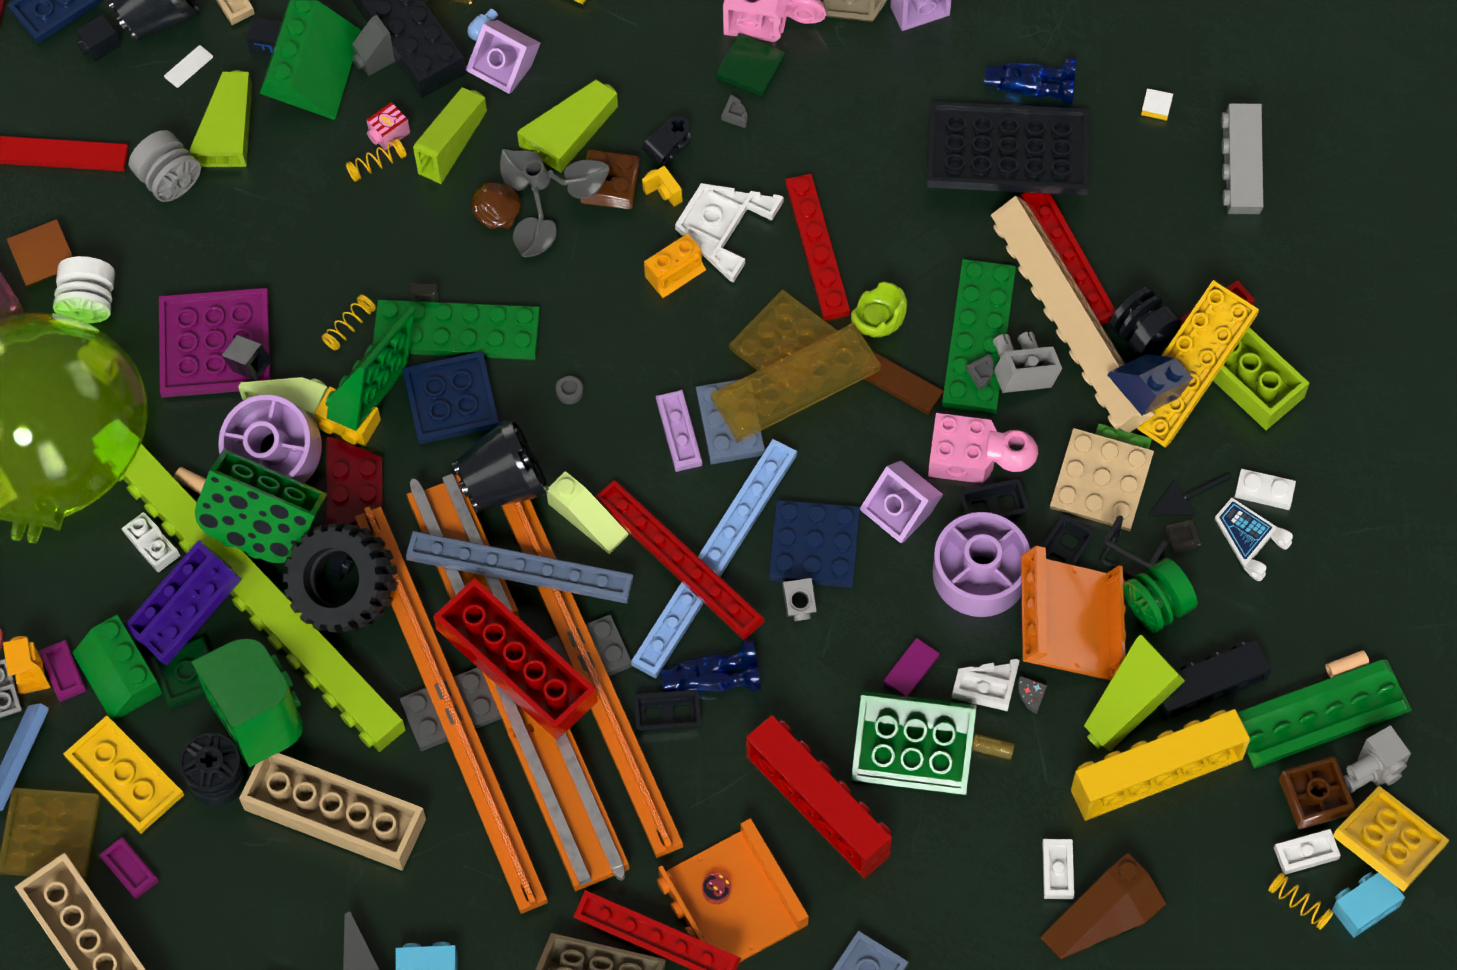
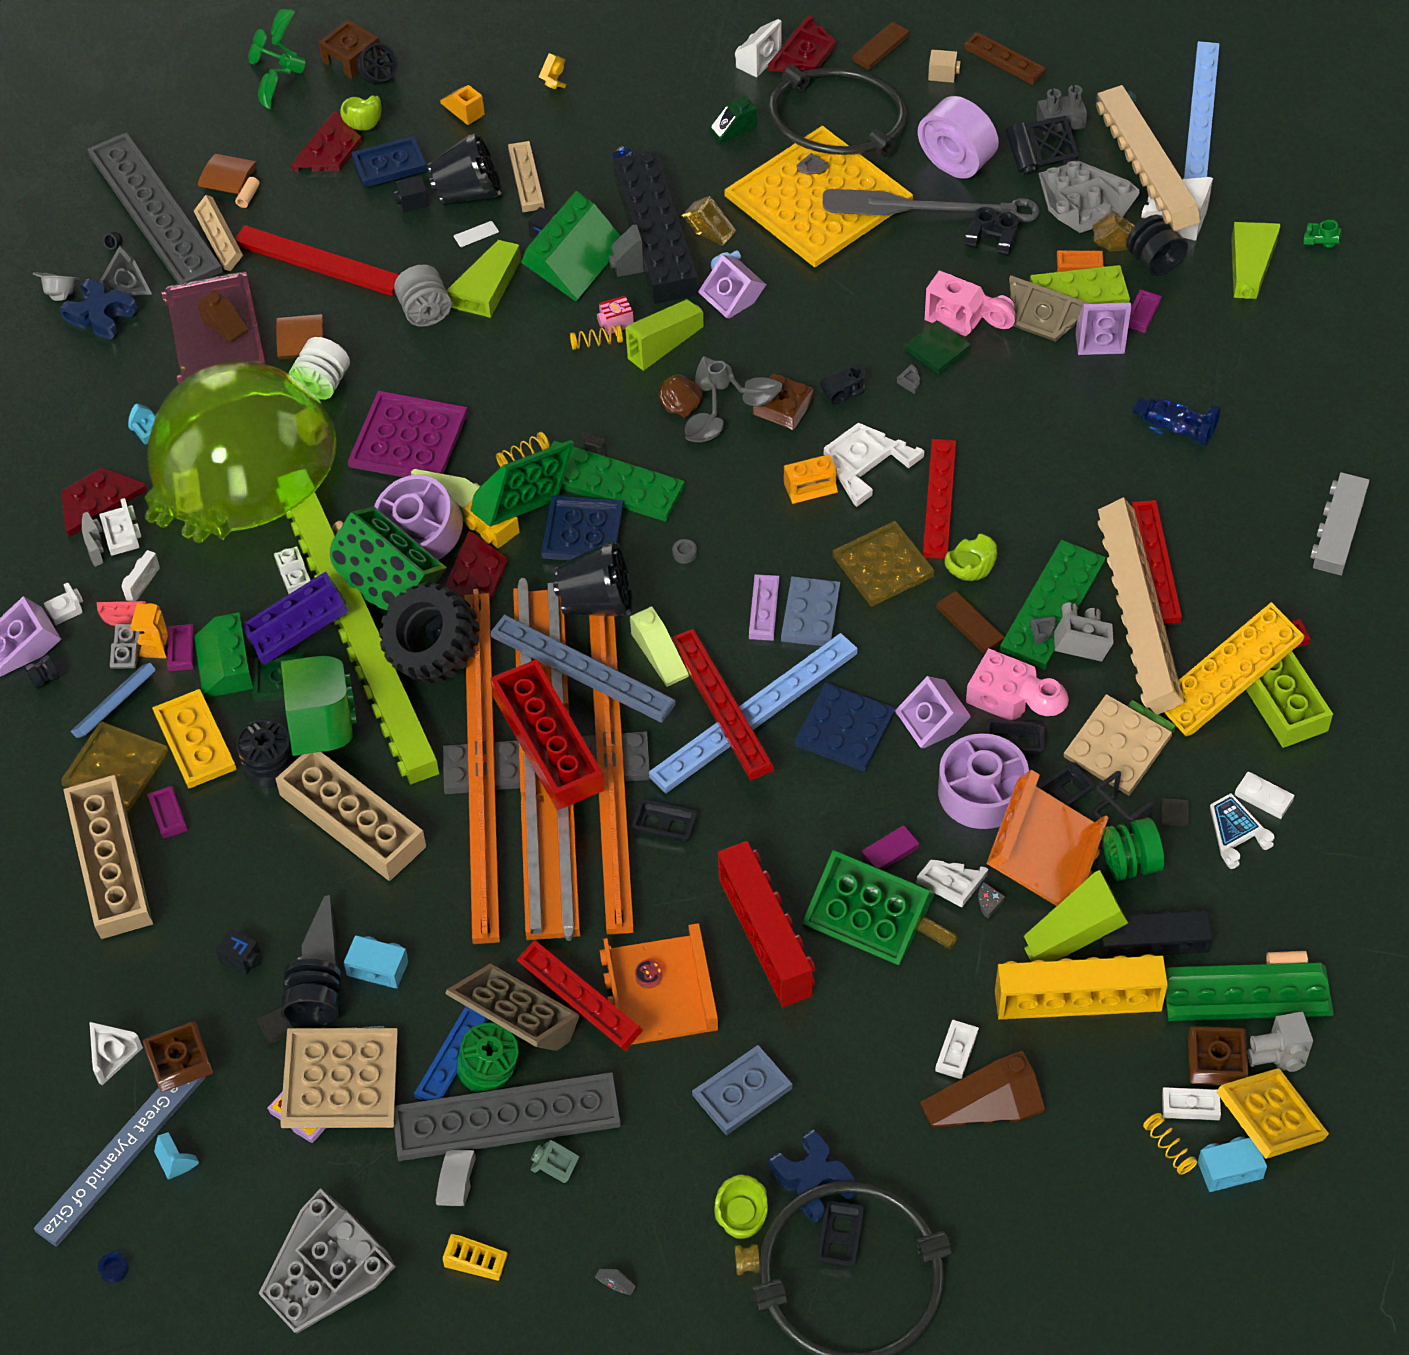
camera: 20 degrees right, 10 degrees down
black brick [222,335,272,381] -> none
lime slope [517,80,618,173] -> none
yellow bracket [642,166,683,207] -> none
clear blue piece [660,639,761,693] -> none
clear yellow plate [711,323,881,443] -> none
light grey brick [782,578,817,621] -> none
black plate [927,101,1089,196] -> none
dark blue slope [1107,354,1193,416] -> none
black wheel [1108,287,1182,357] -> none
white tile [1141,88,1173,121] -> none
black piece [1149,473,1231,516] -> none

